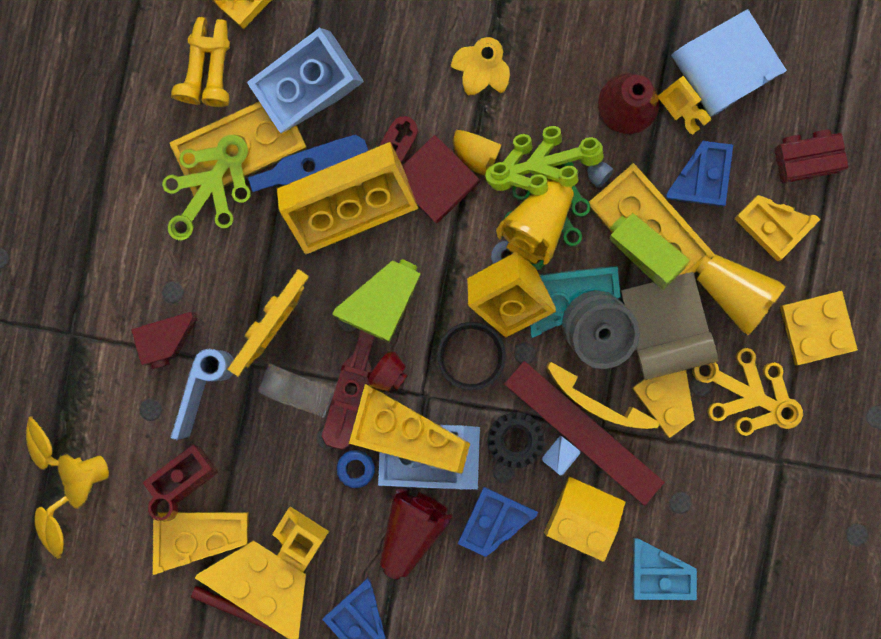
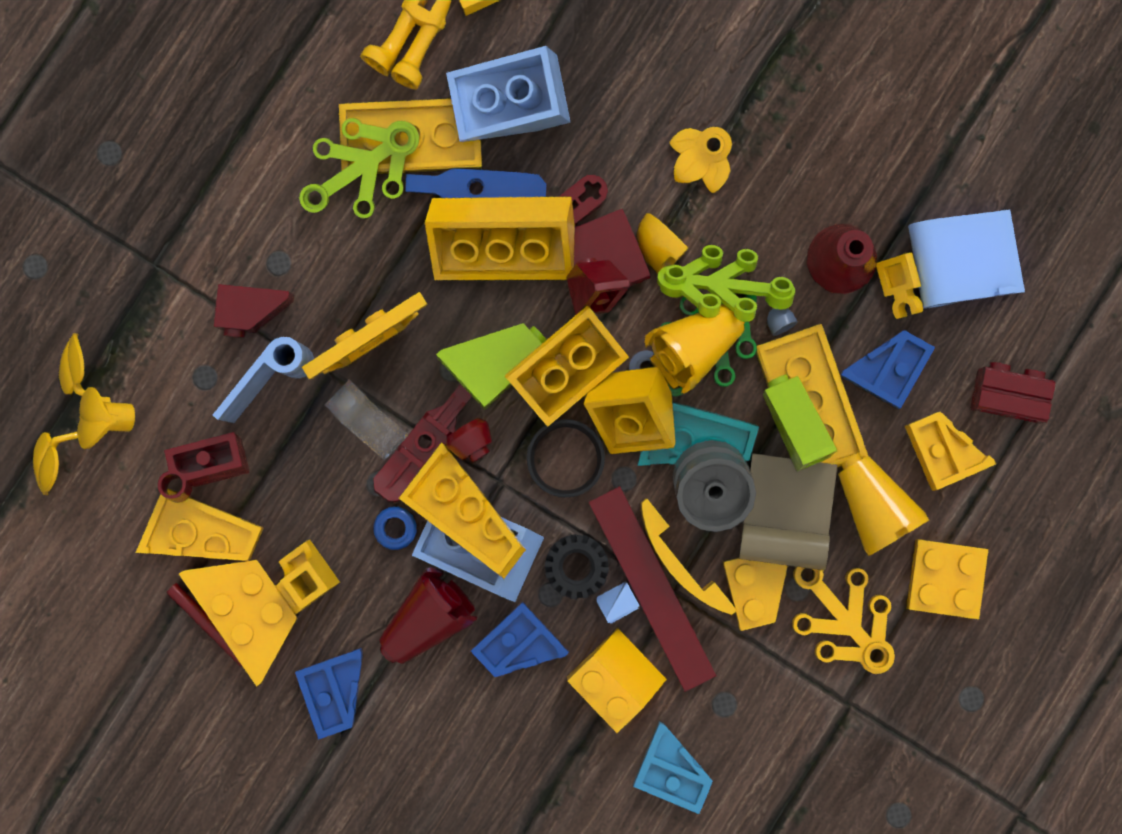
camera: 25 degrees right, 0 degrees up
none -> yellow slope [505,306,629,427]
none -> dark red slope [566,258,630,315]

